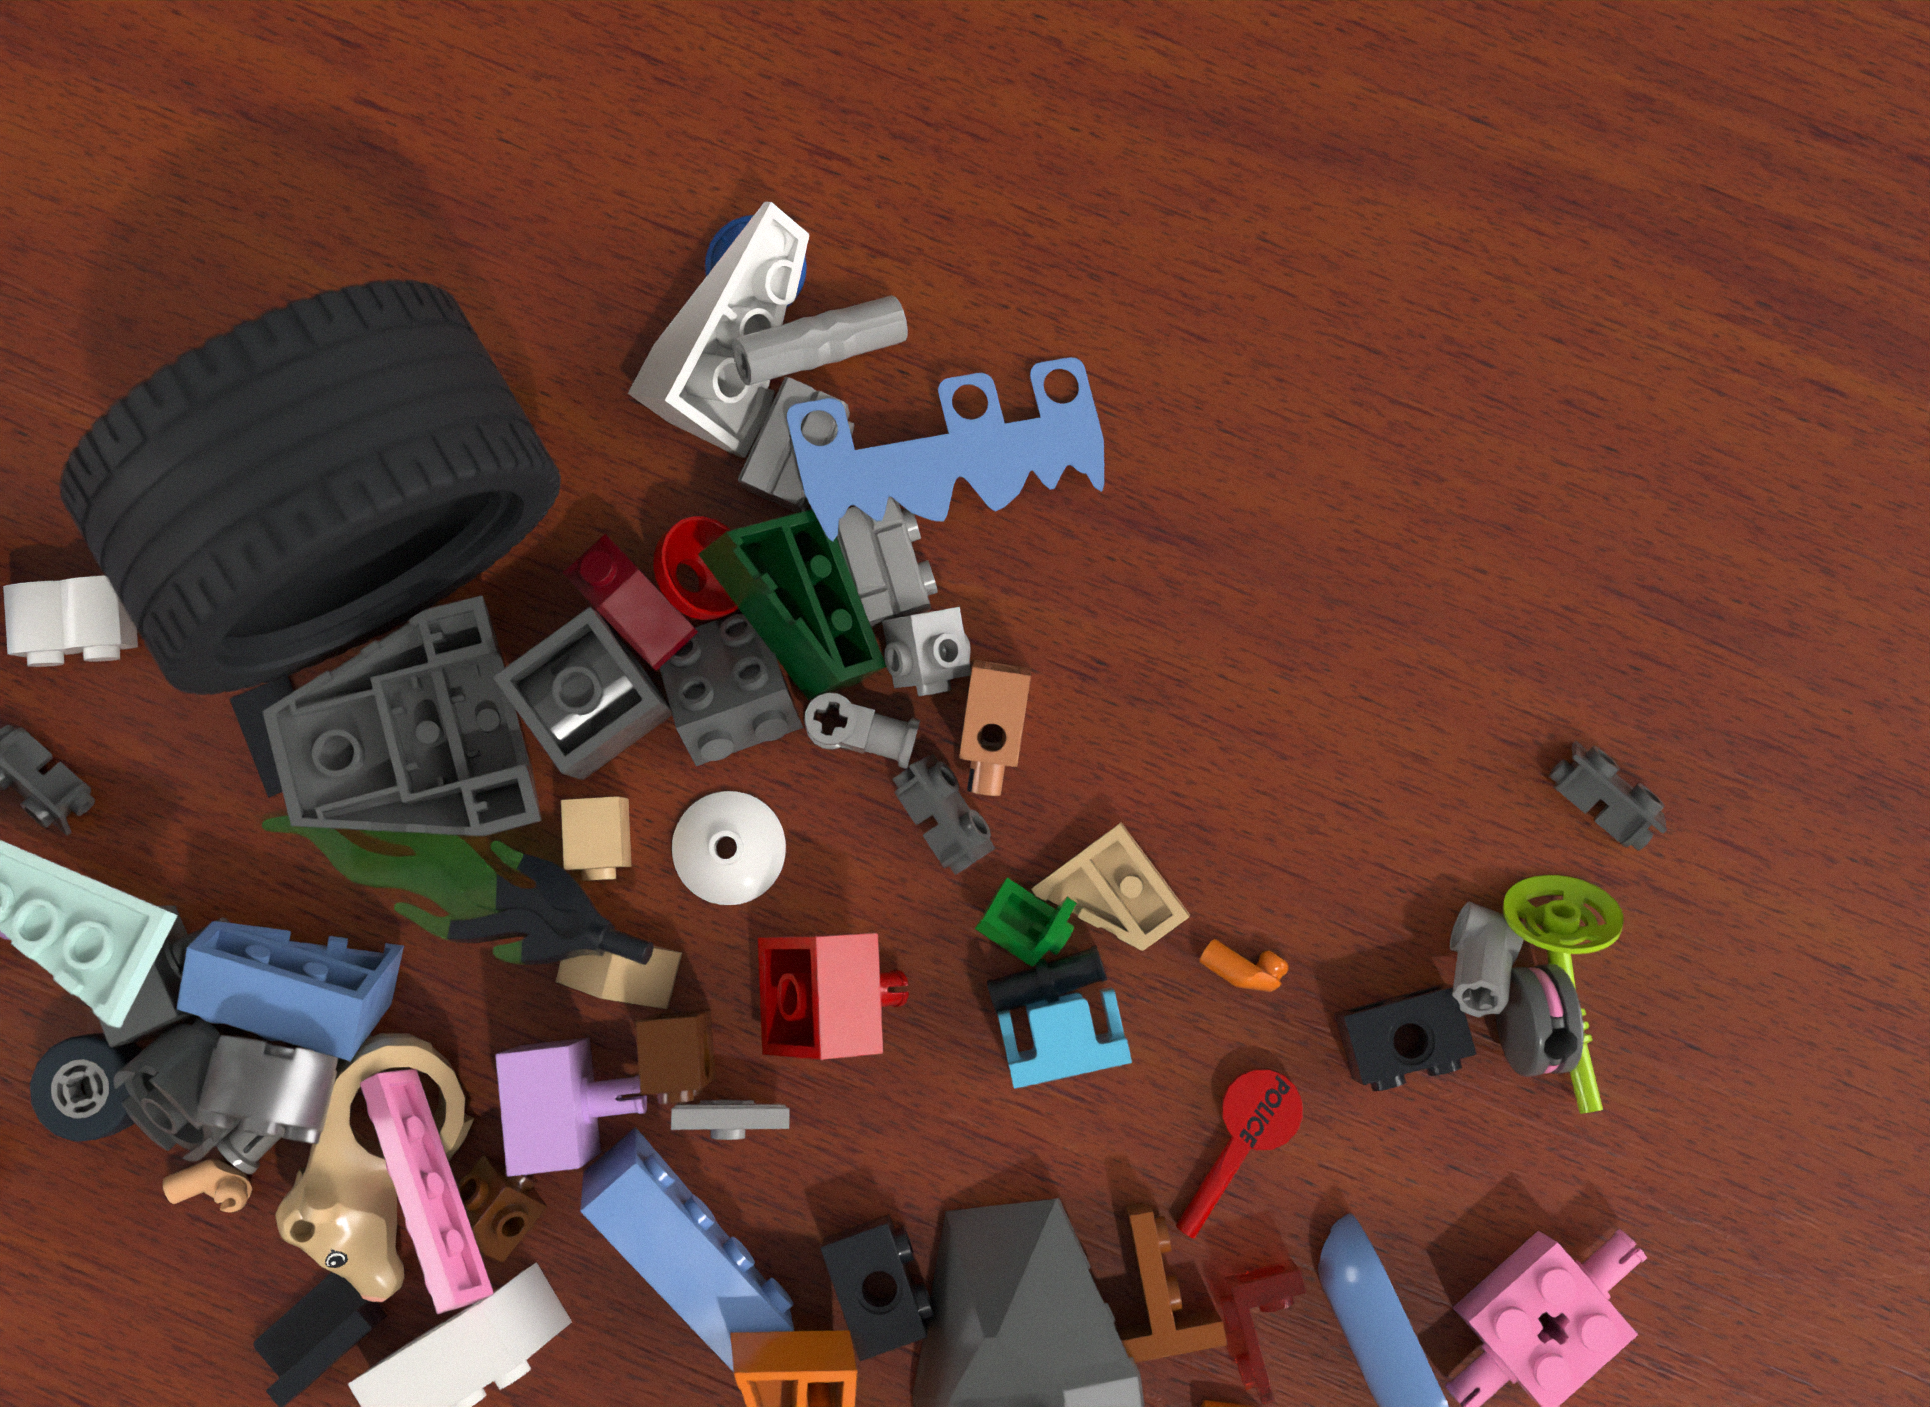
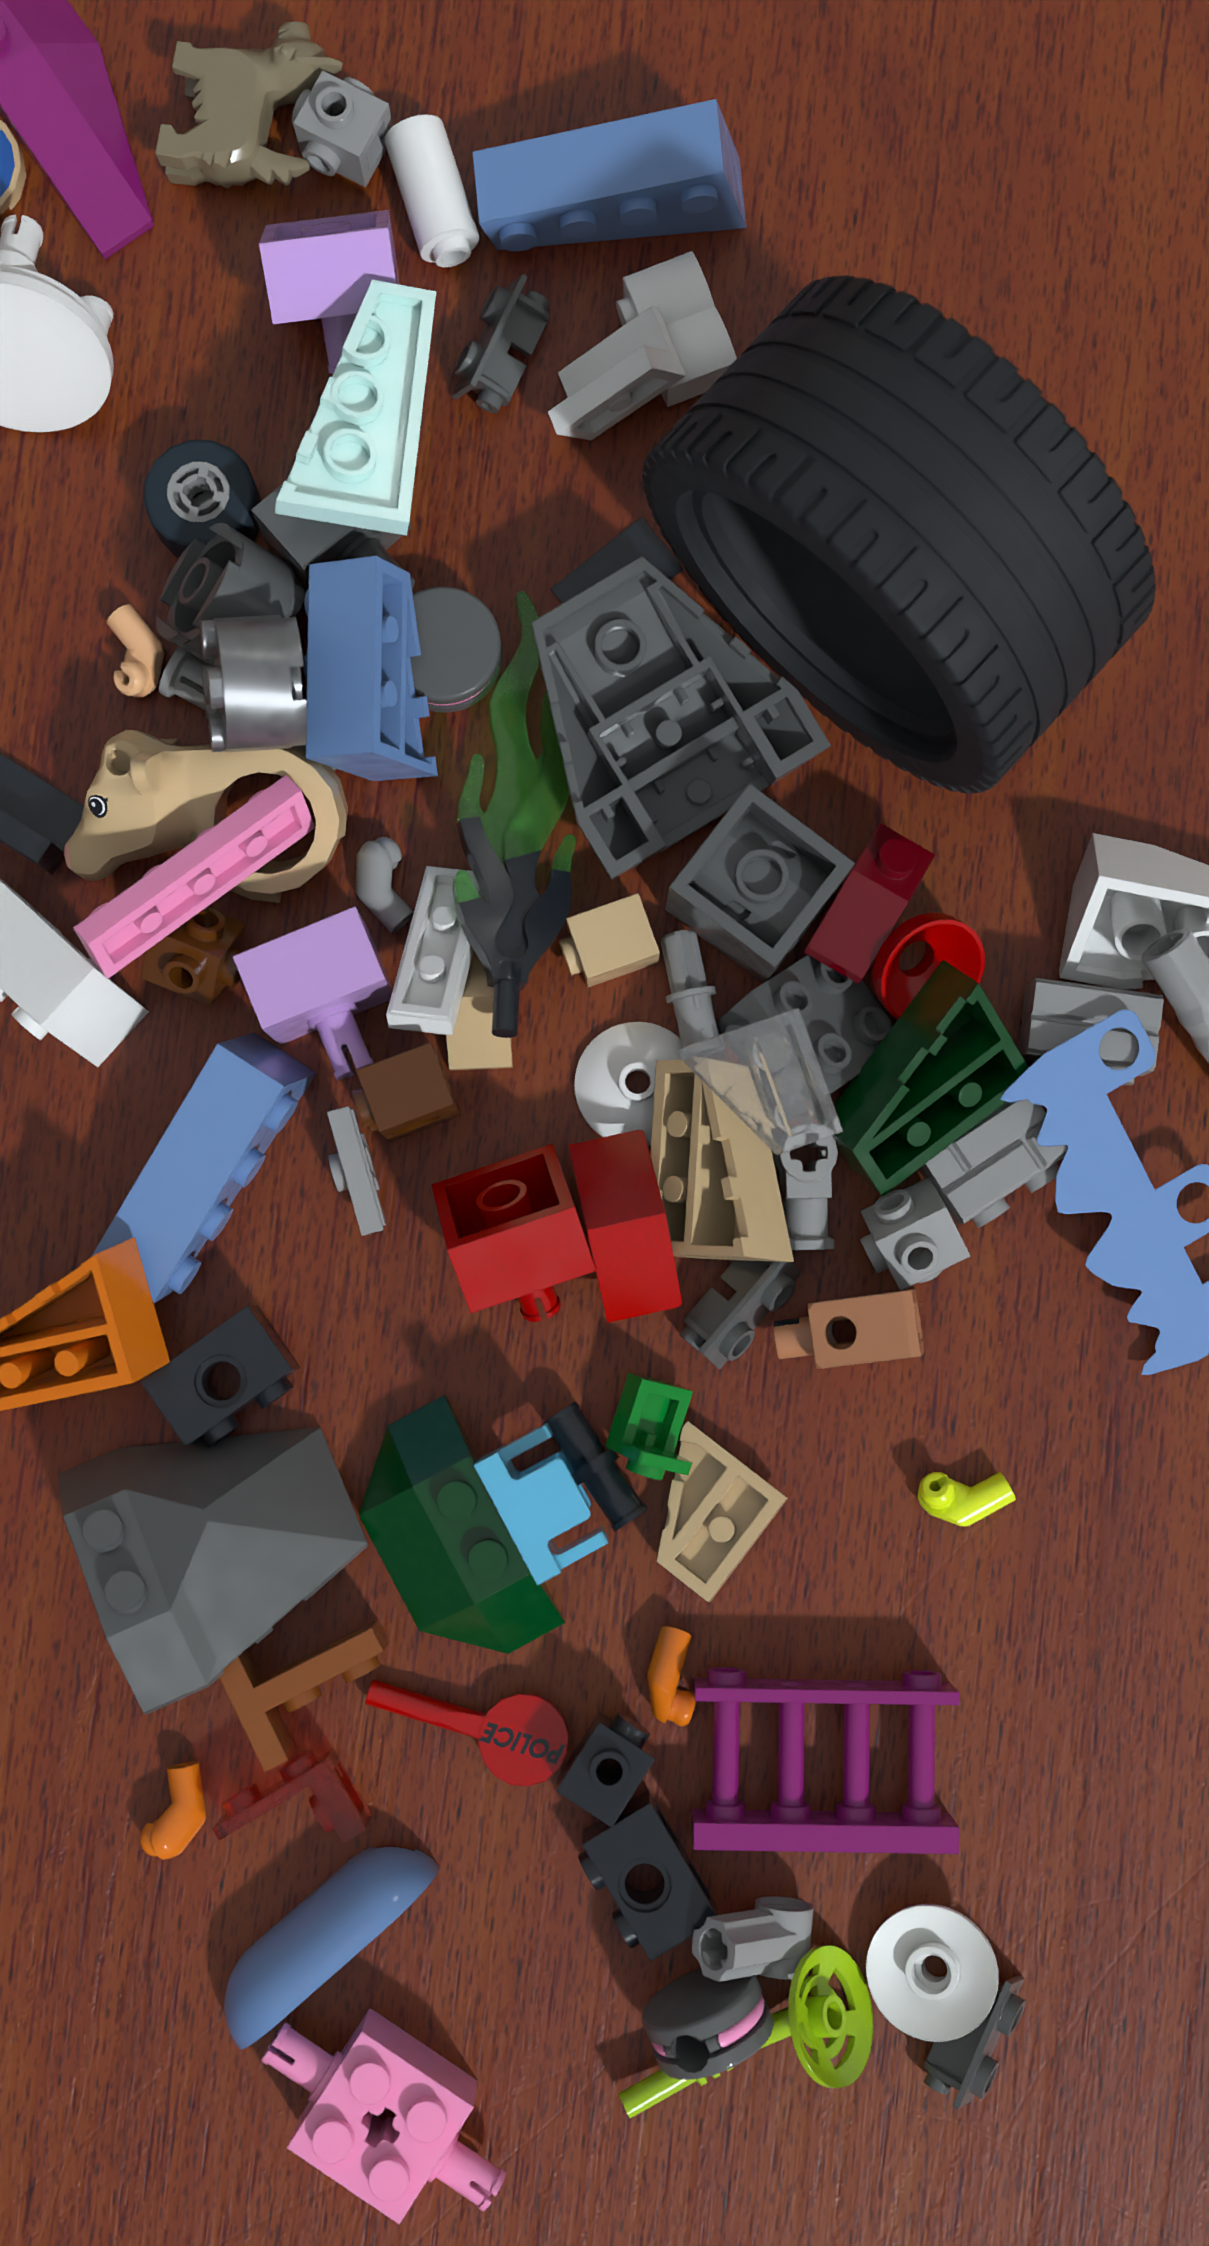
camera: 70 degrees right, 0 degrees up
none -> light grey arm [355,837,414,934]
none -> dark green wedge [359,1395,565,1654]
none -> white tile [386,866,484,1035]
none -> dark grey head [410,586,503,713]
none -> white panel [548,306,686,440]
none -> black brick [556,1711,655,1827]
none -> red panel [568,1130,682,1323]
none -> tan wedge [650,1058,794,1262]
none -> light grey axle [661,930,723,1058]
none -> clear wing [678,1008,843,1155]
none -> magenta fence [691,1667,960,1854]
none -> white dish [866,1904,999,2042]
none -> neon yellow arm [918,1472,1016,1527]

